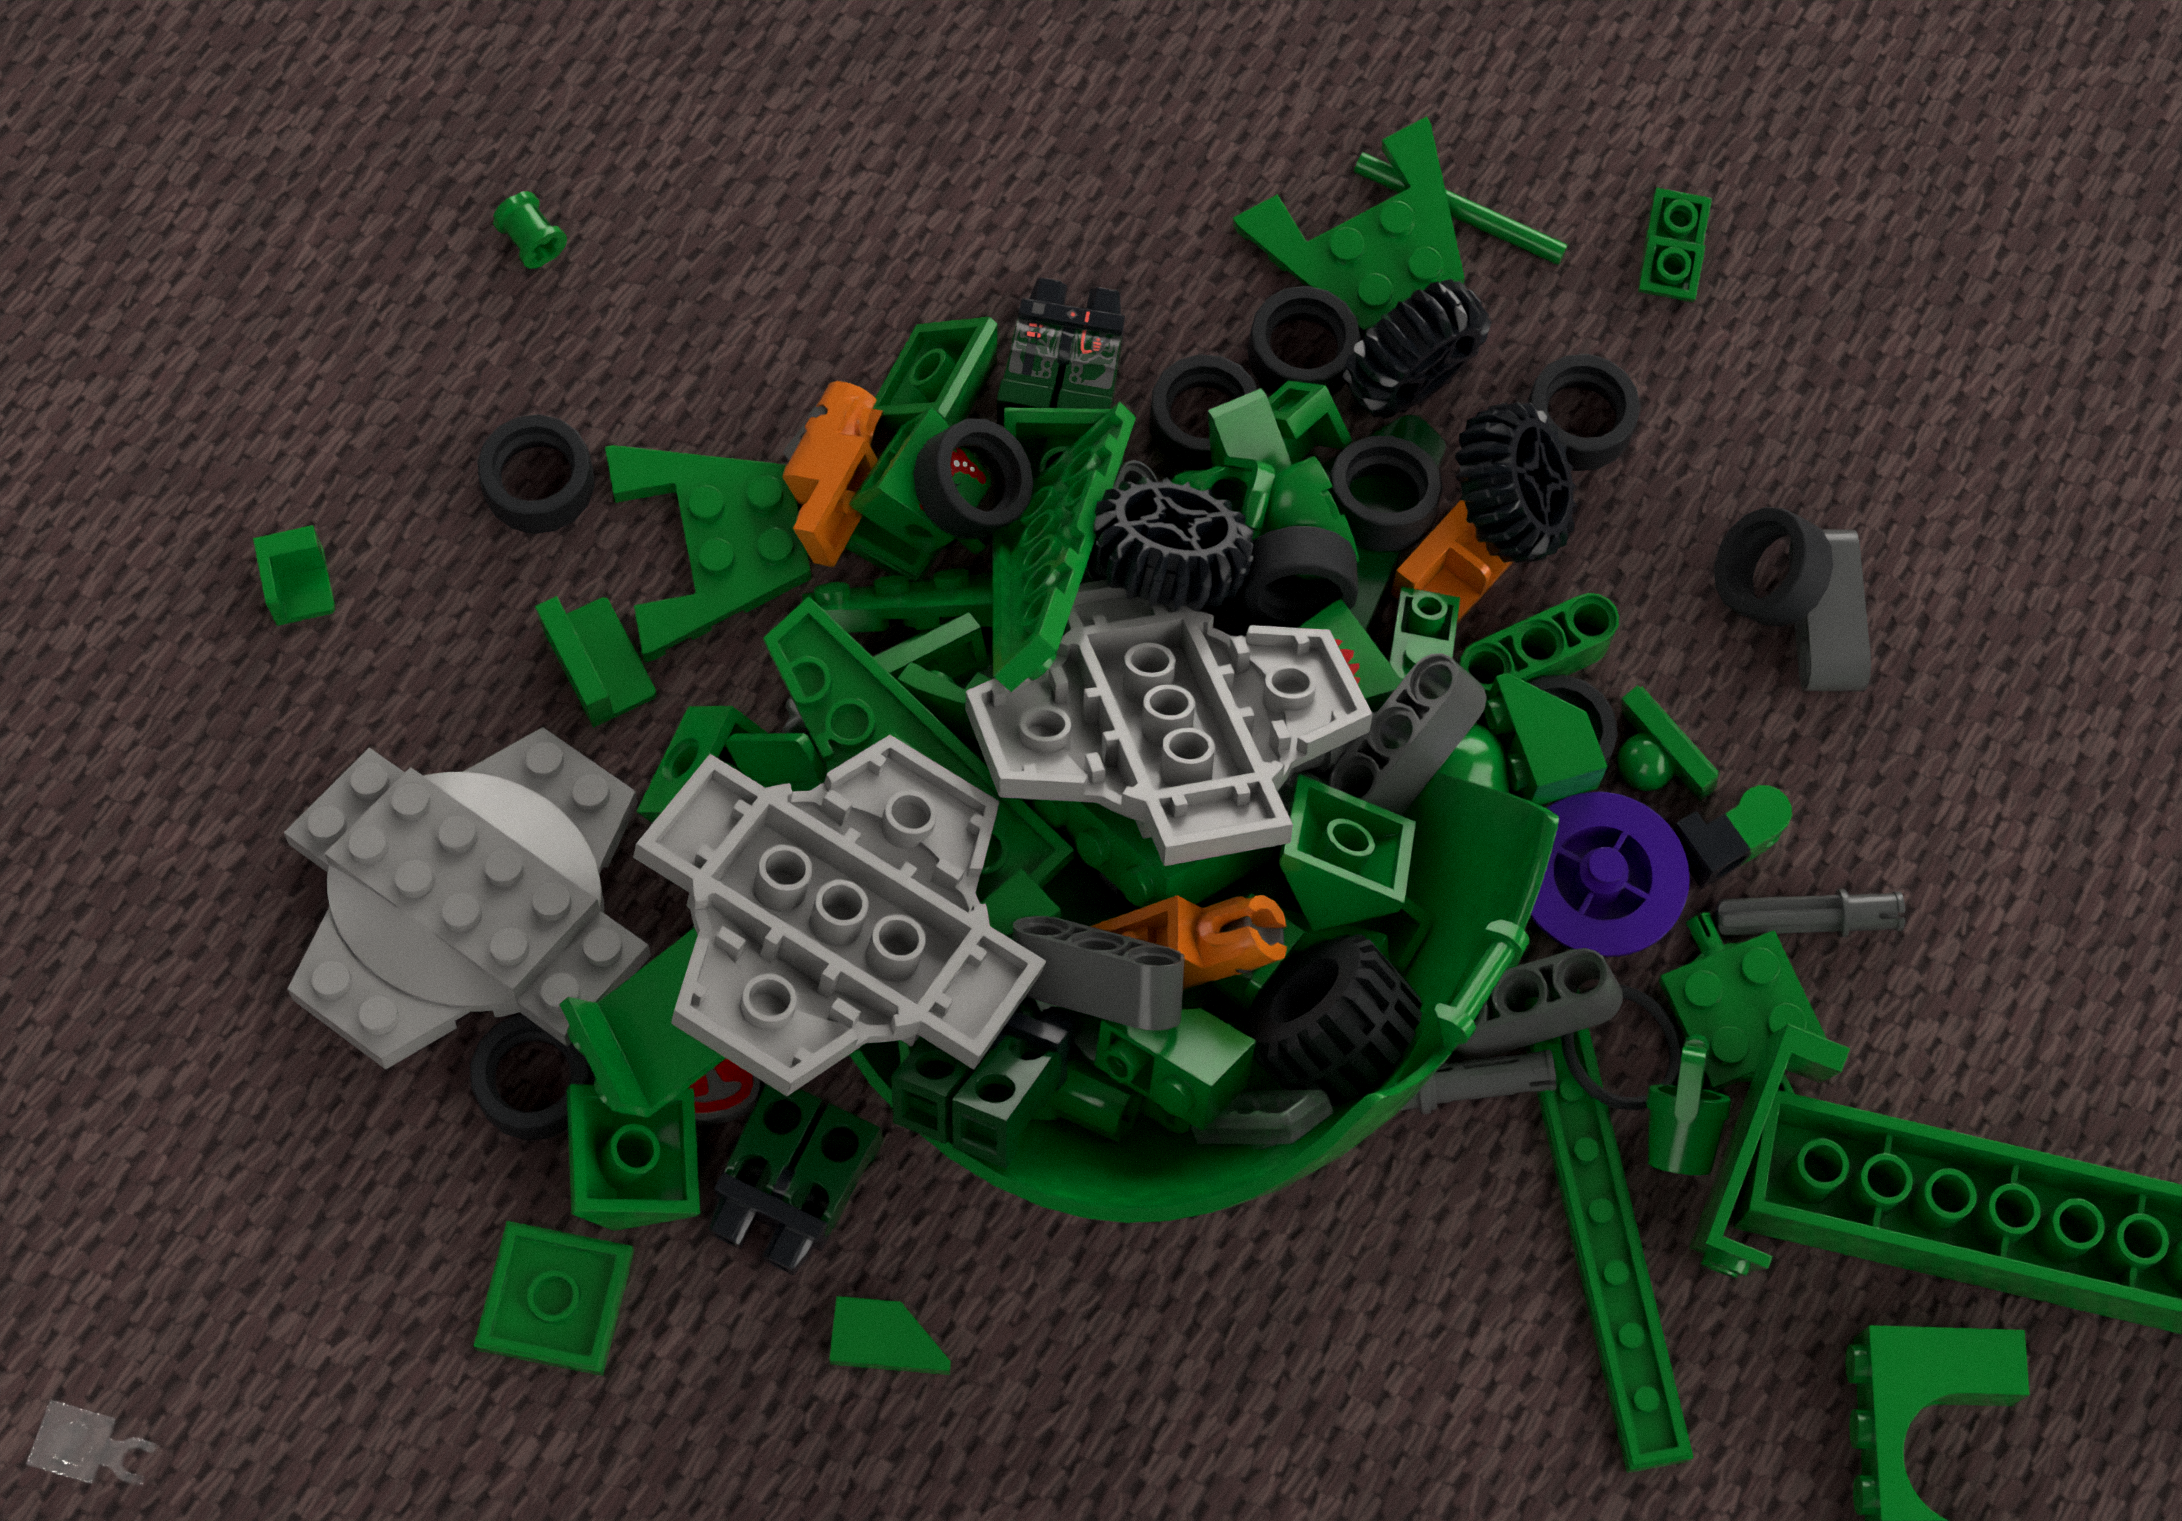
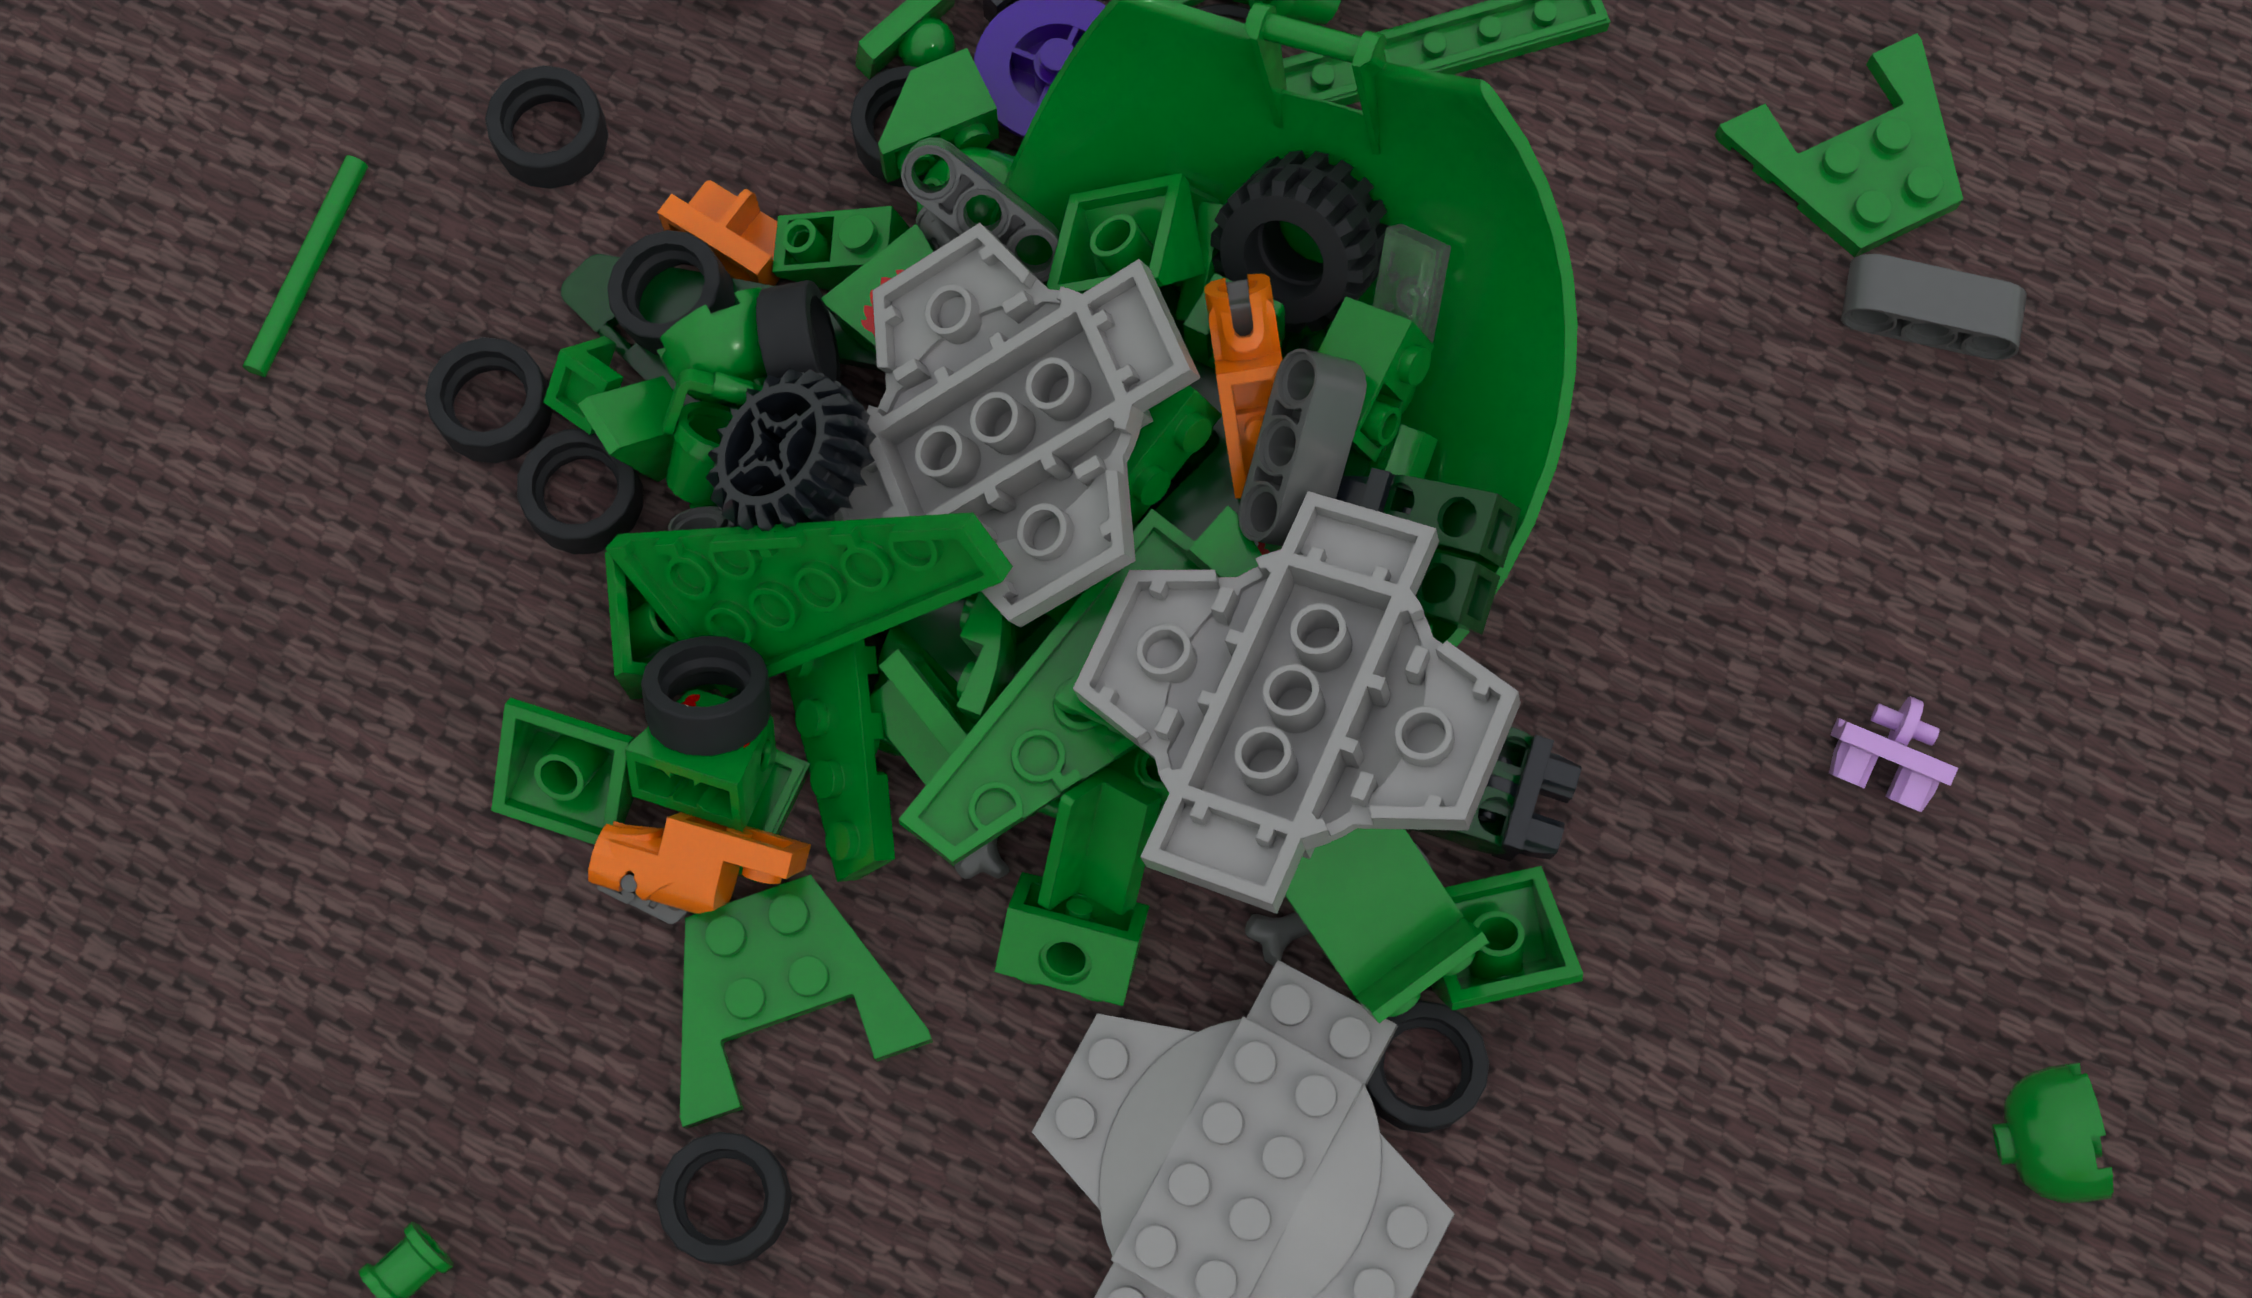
camera: 95 degrees left, 5 degrees up
green tile [473,1221,634,1376] -> none
green panel [535,596,657,728] -> none
green tile [829,1296,951,1375] -> none
hips [997,277,1125,425] -> none
green wing [1233,116,1465,338] -> none
black gear [1342,279,1492,419] -> none
black gear [1455,402,1578,563] -> none
green beam [1459,593,1619,712] -> none
green slope [1638,187,1712,303] -> none

